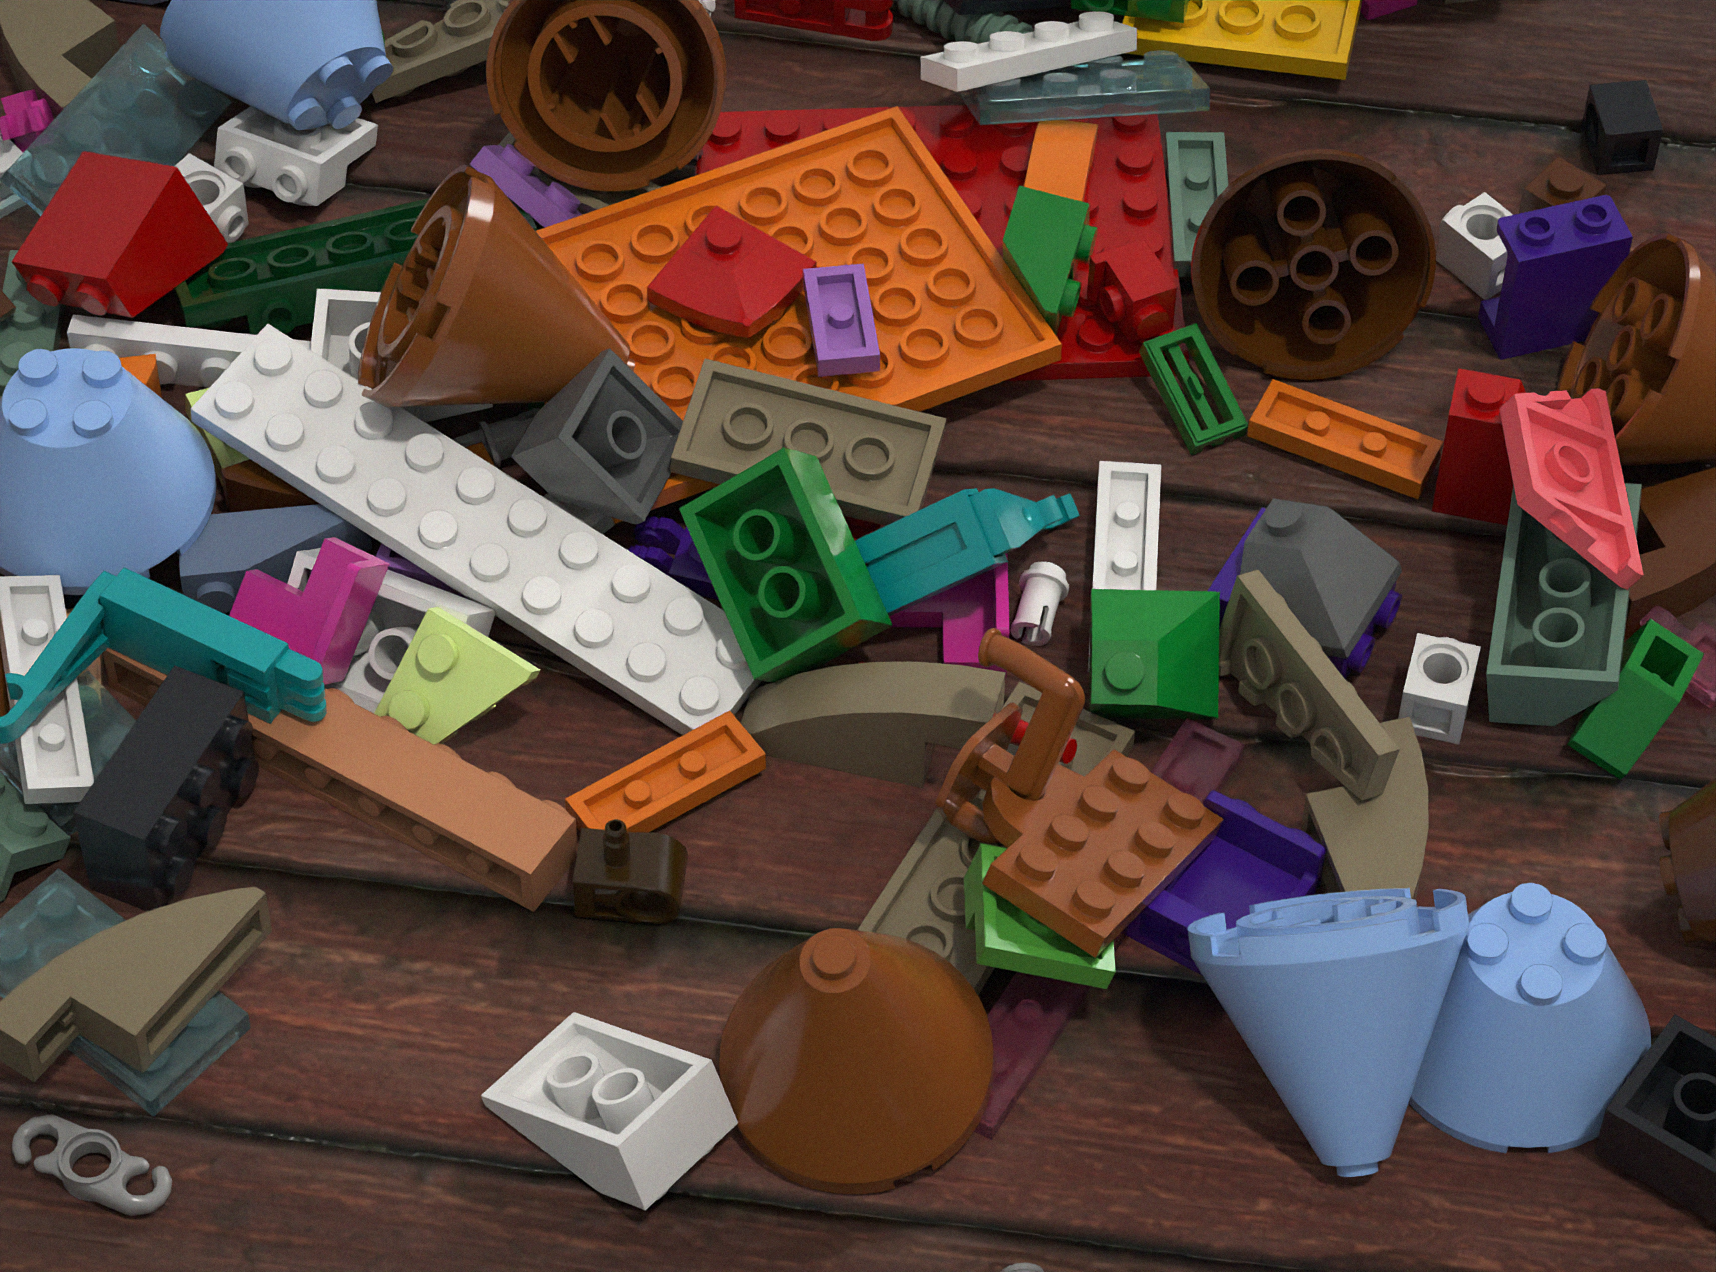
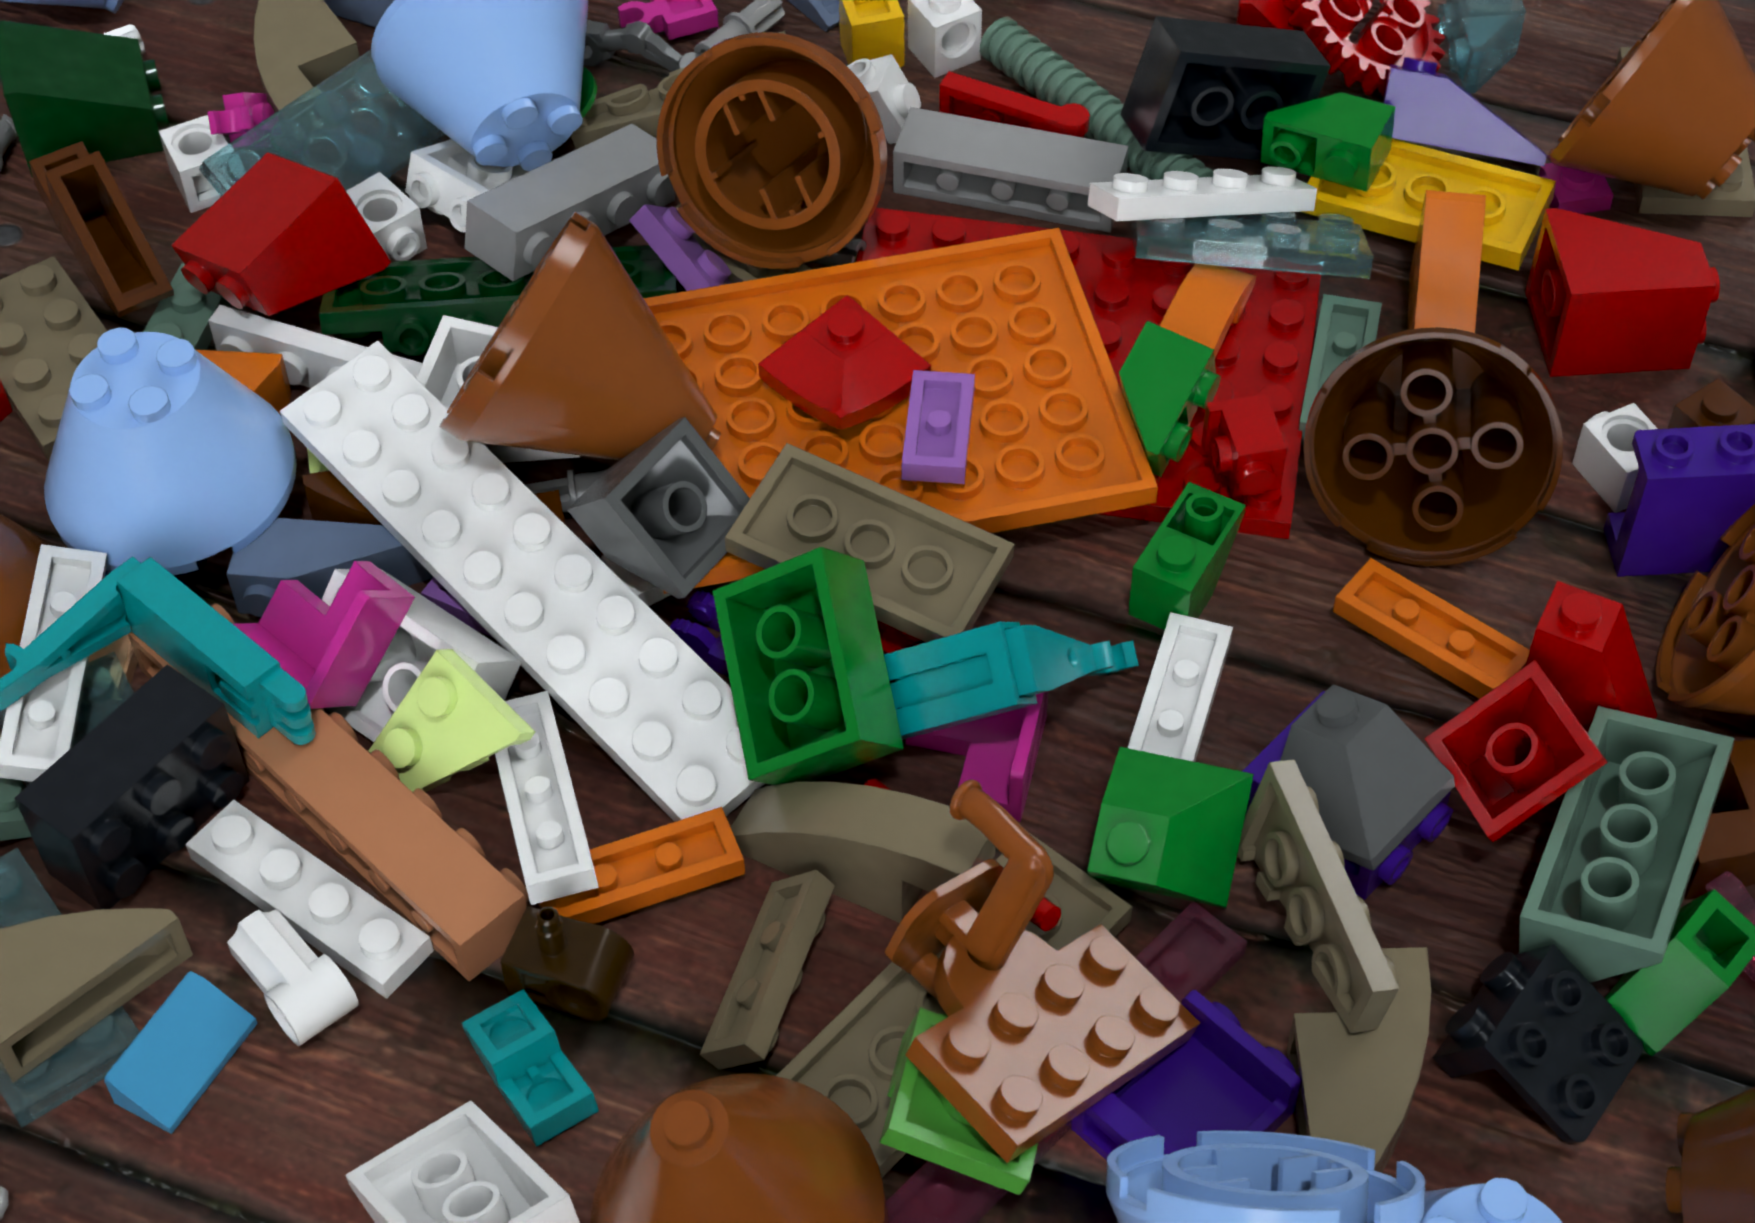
camera: 15 degrees right, 0 degrees up
white pin [1011,562,1069,646] -> none
green tile [1139,323,1248,455] -> none
white brick [1398,633,1481,745] -> none
coral wing [1499,388,1644,590] -> none
none -> dark azure slope [104,971,258,1134]
none -> white plate [186,799,434,999]
none -> white piece [227,909,359,1046]
none -> teal slope [461,989,599,1147]
none -> light grey brick [465,124,676,281]
none -> white plate [495,691,599,905]
none -> dark tan plate [699,870,835,1070]
none -> light grey brick [893,107,1129,233]
none -> green slope [1128,482,1246,630]
none -> orange slope [1407,190,1486,333]
none -> red slope [1424,660,1608,842]
none -> black bracket [1433,944,1643,1144]
none -> red slope [1525,208,1720,377]

